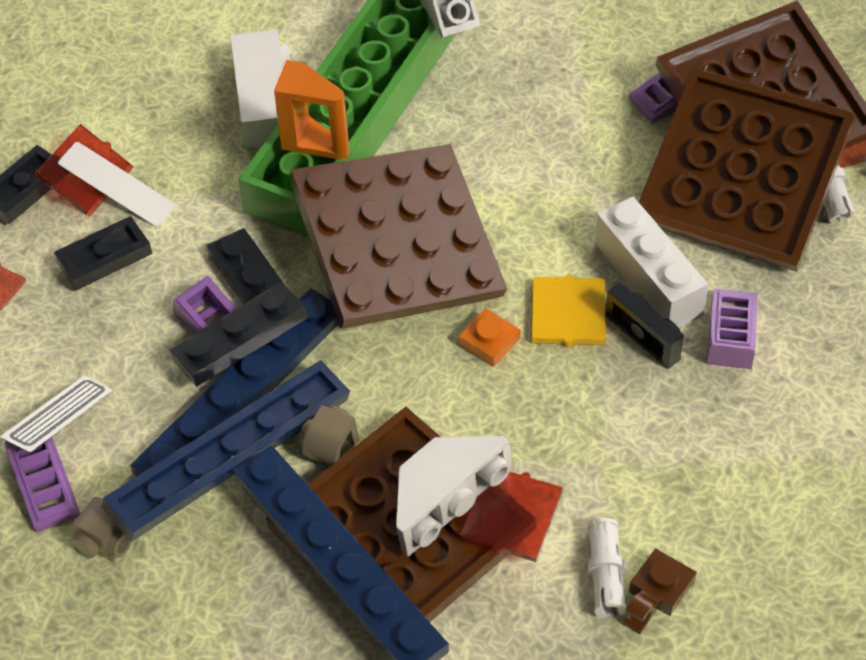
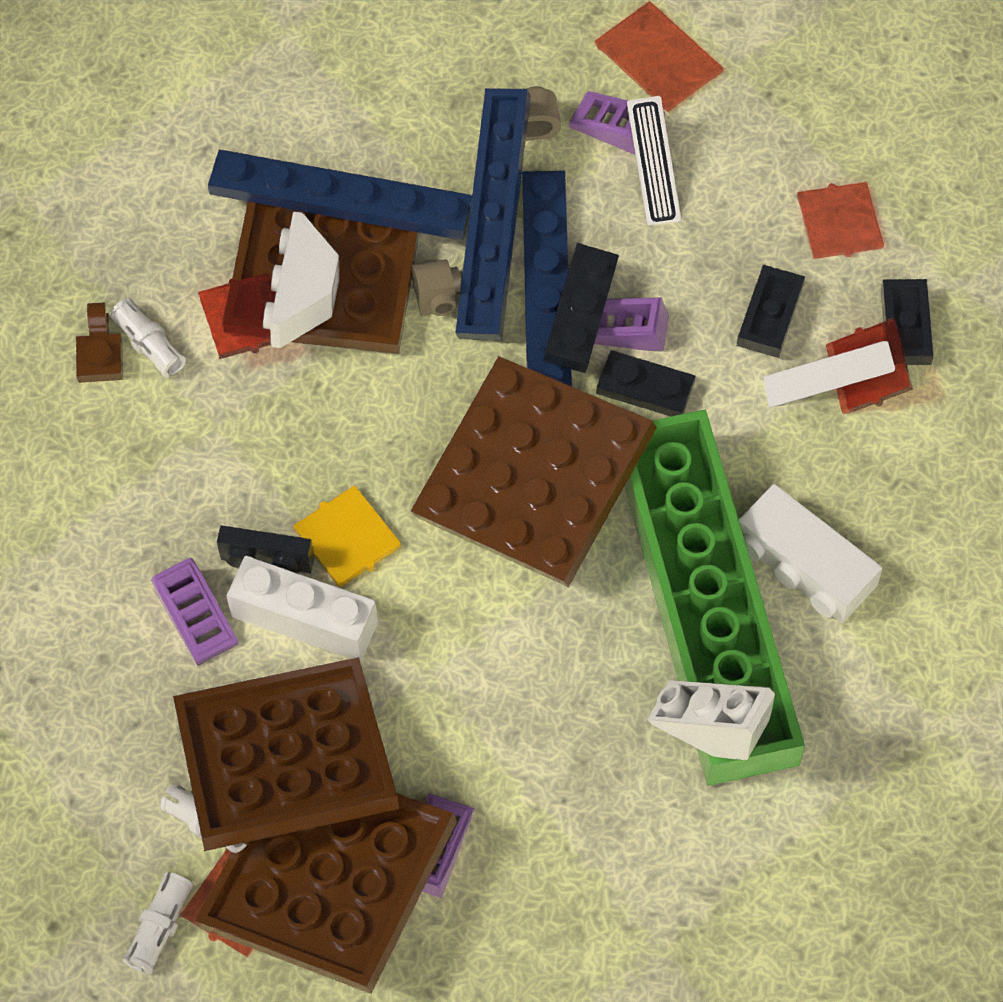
camera: 140 degrees right, 10 degrees up
orange tile [274,60,350,160] -> none
orange plate [458,308,521,367] -> none

